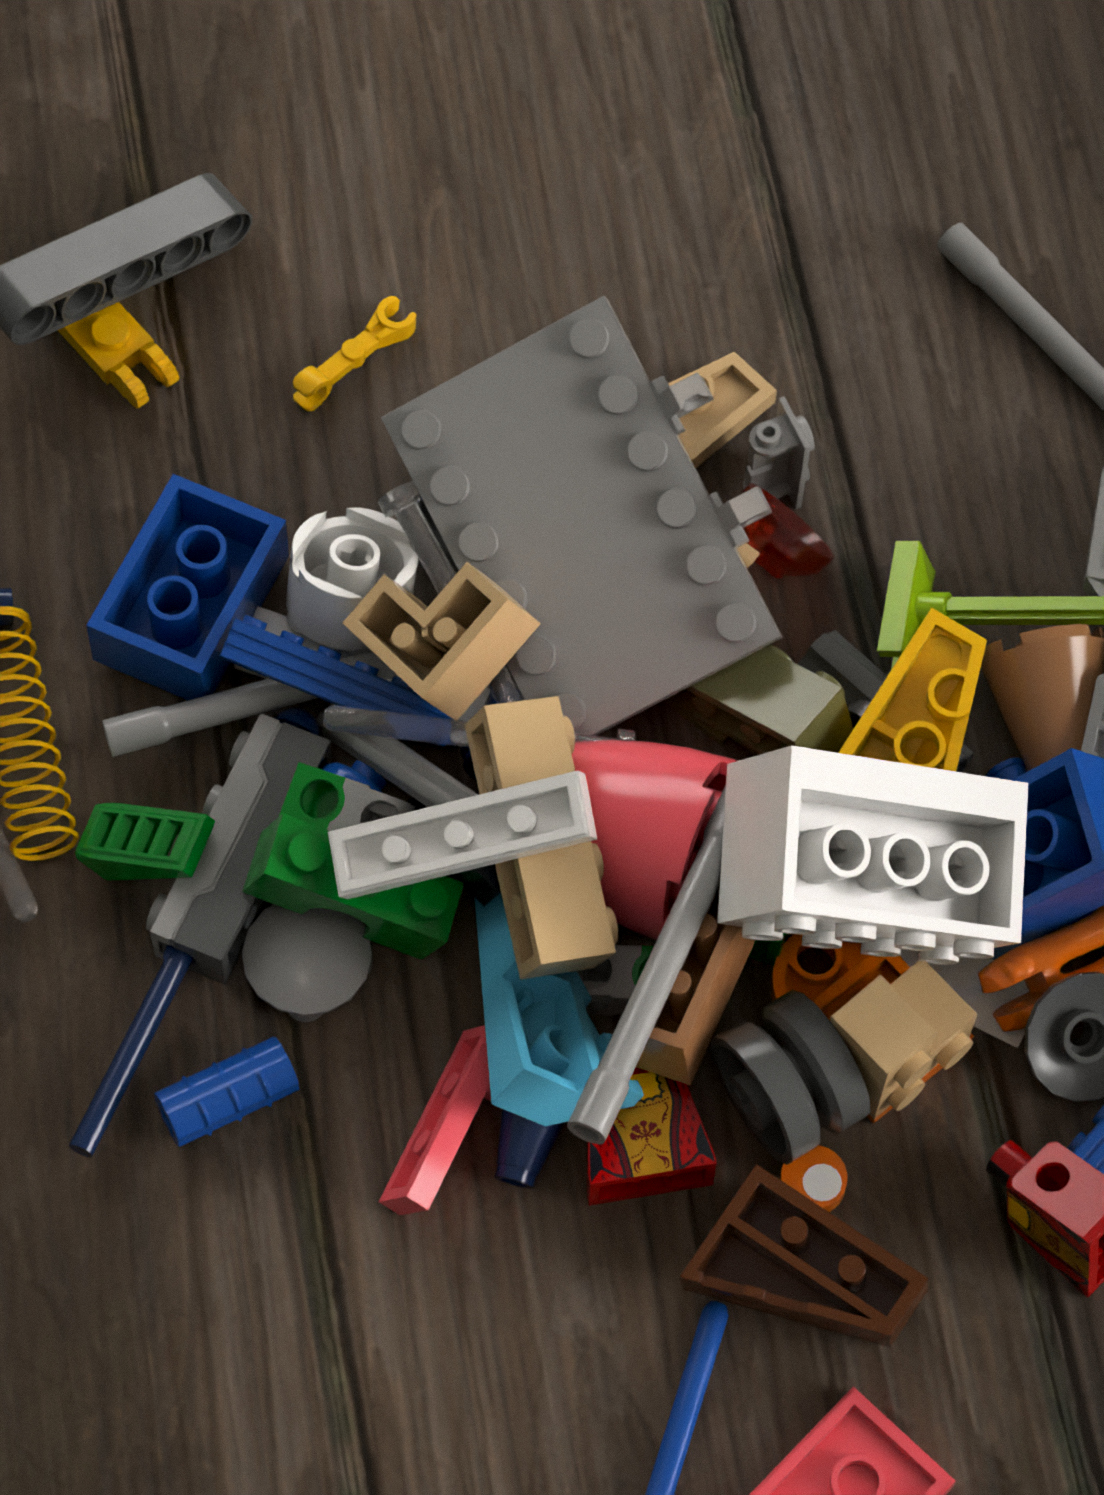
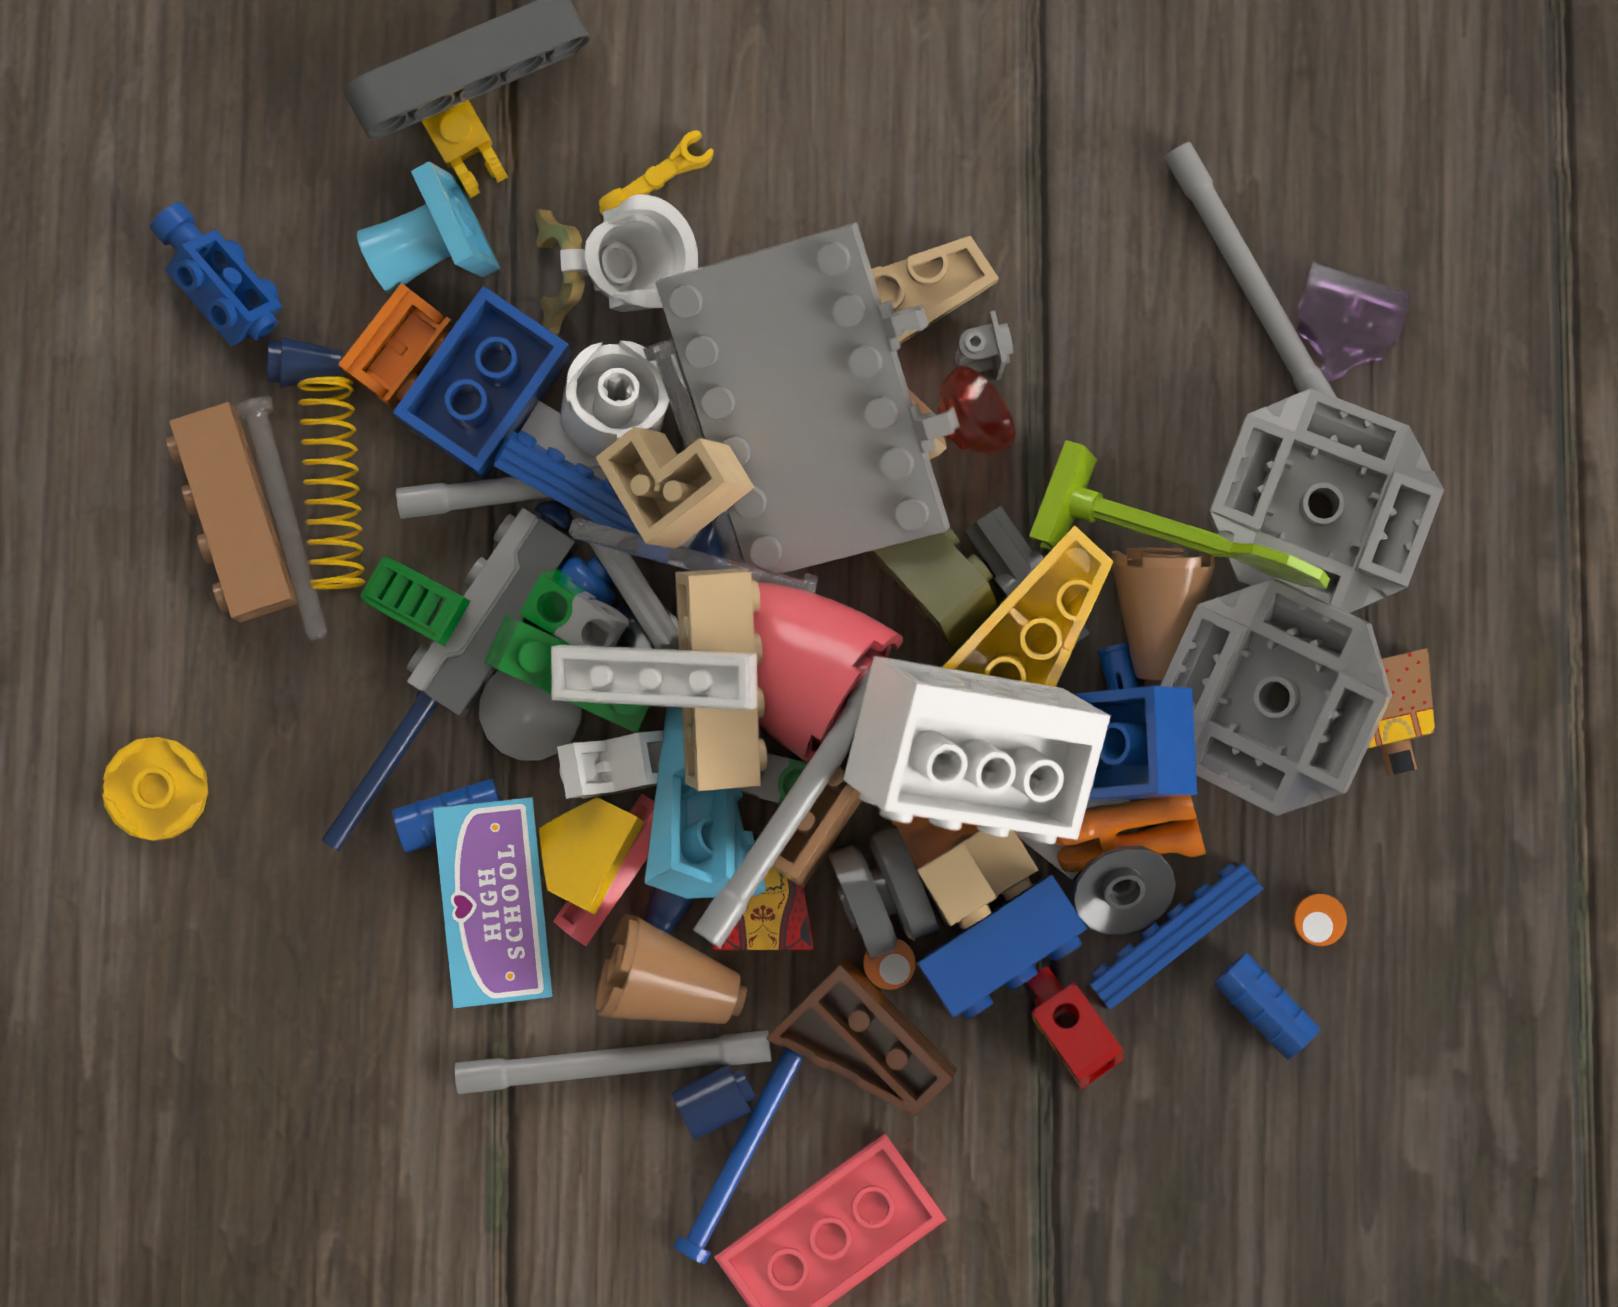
camera: 10 degrees right, 20 degrees up
none -> orange hinge [338,283,454,410]
none -> medium azure plant [357,162,501,295]
none -> sticker [433,797,552,1008]
none -> light grey piece [455,1030,771,1094]
none -> white helmet [535,194,698,336]
none -> yellow slope [539,797,644,915]
none -> white brick [557,730,664,799]
none -> medium nougat cone [595,914,747,1024]
none -> dark blue brick [672,1064,756,1140]
none -> blue brick [915,875,1088,1020]

